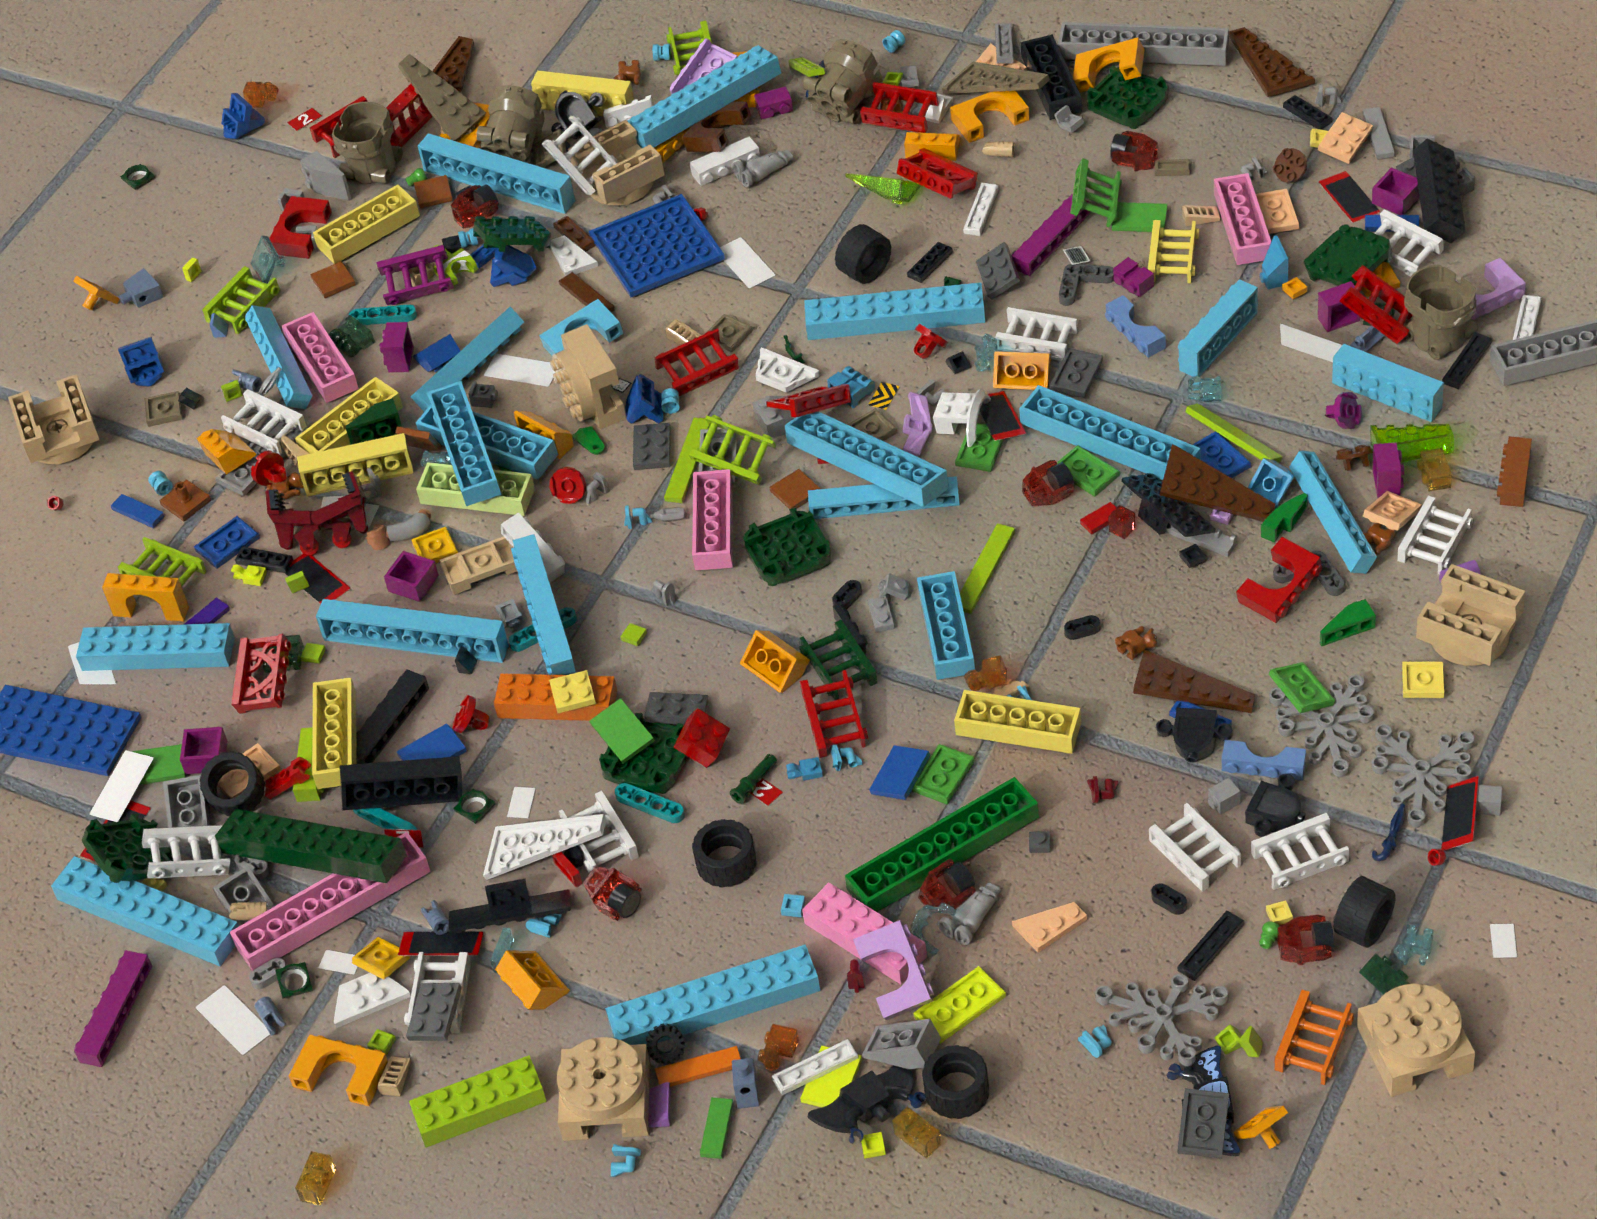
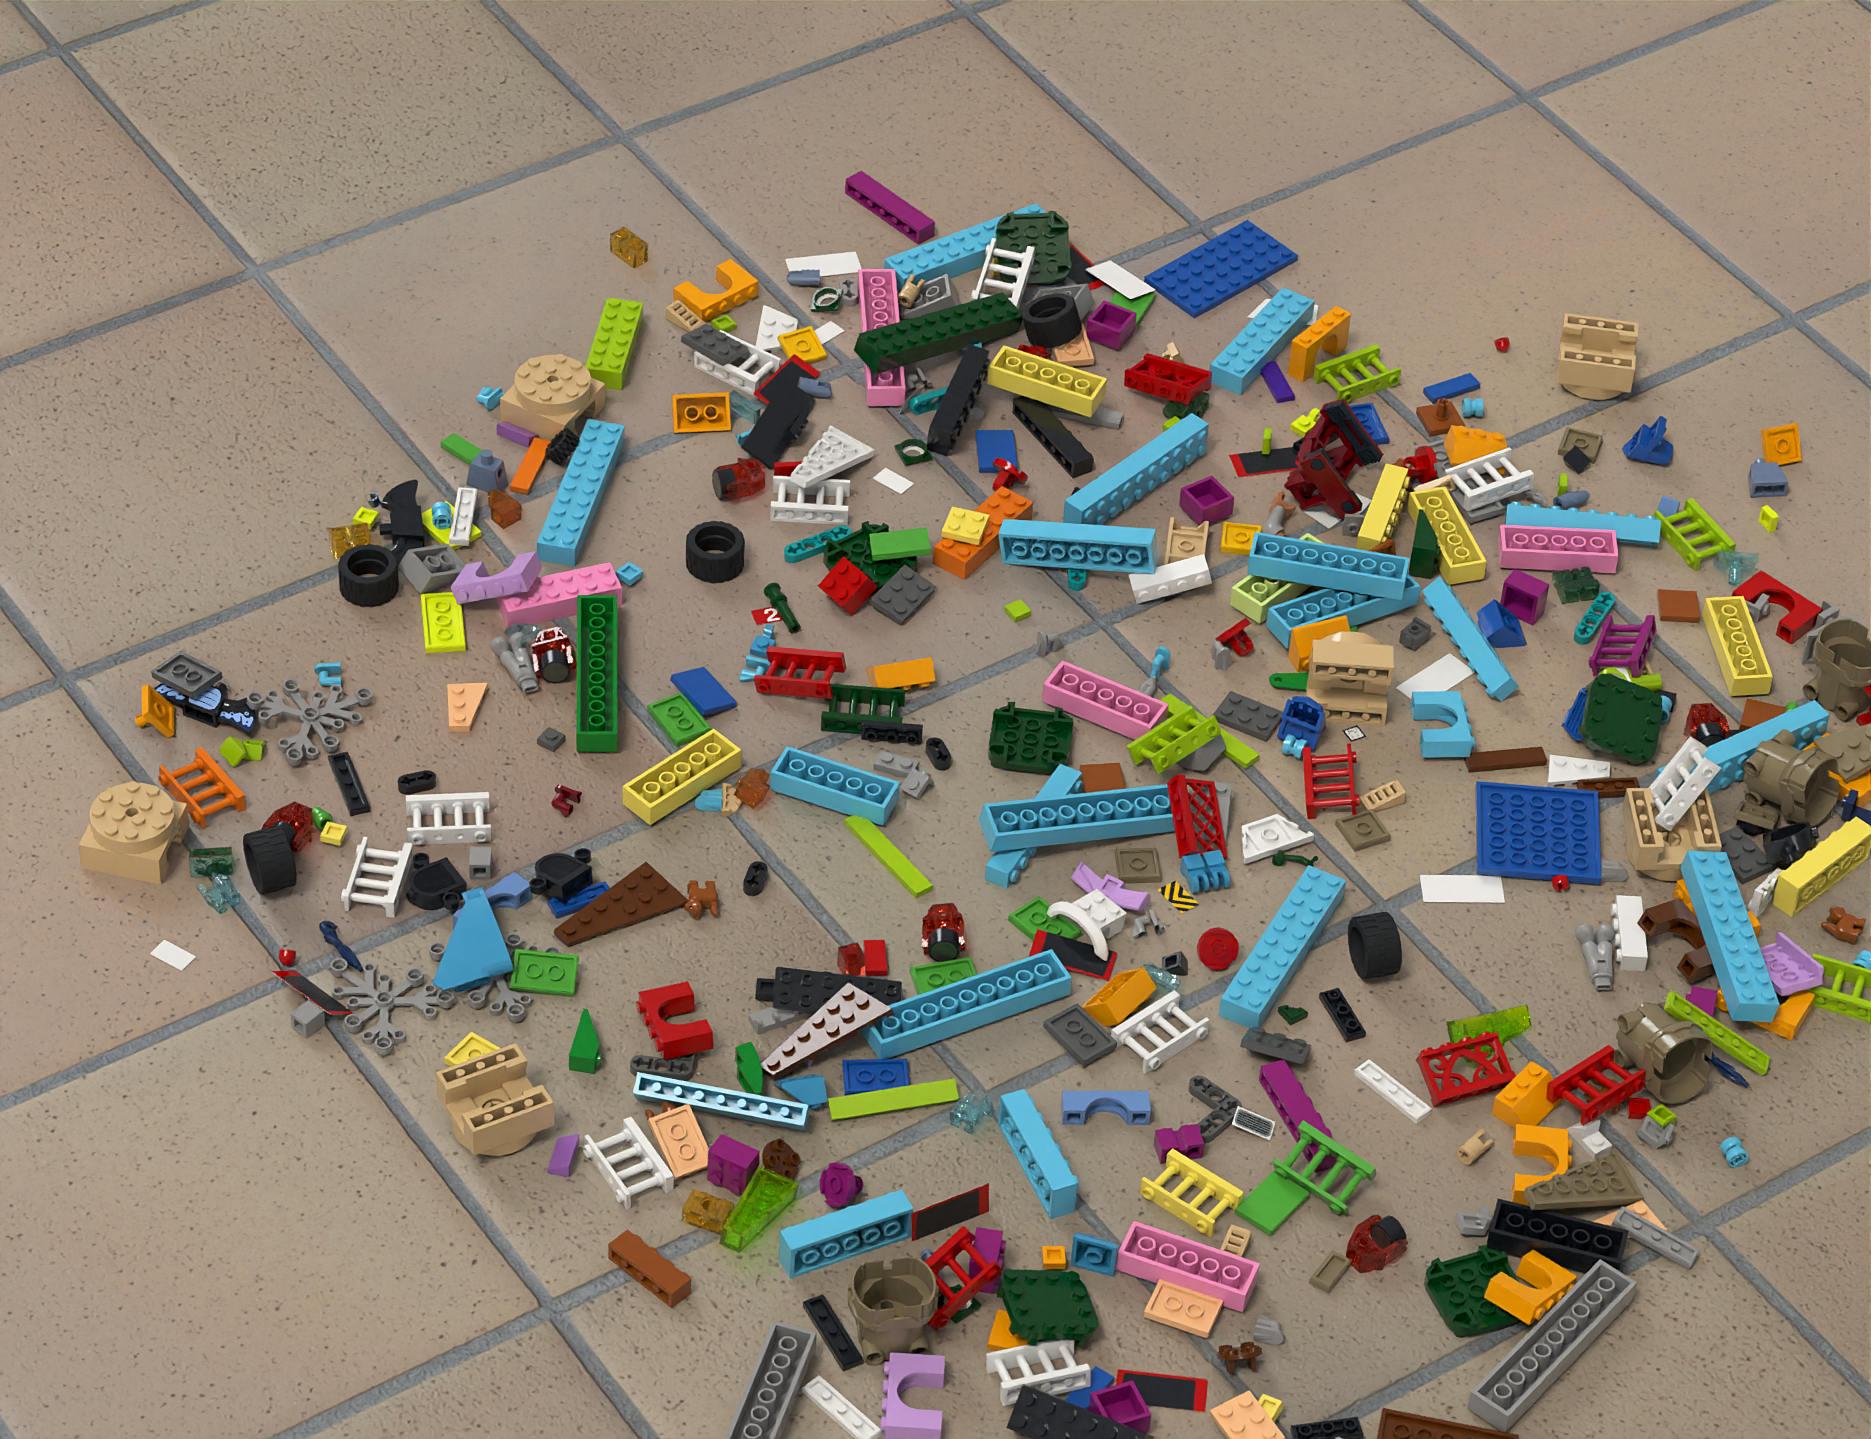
camera: 110 degrees right, 5 degrees down
none -> medium azure wheel [432,502,452,529]
none -> dark azure panel [432,887,513,992]
none -> tan tile [1162,342,1186,364]

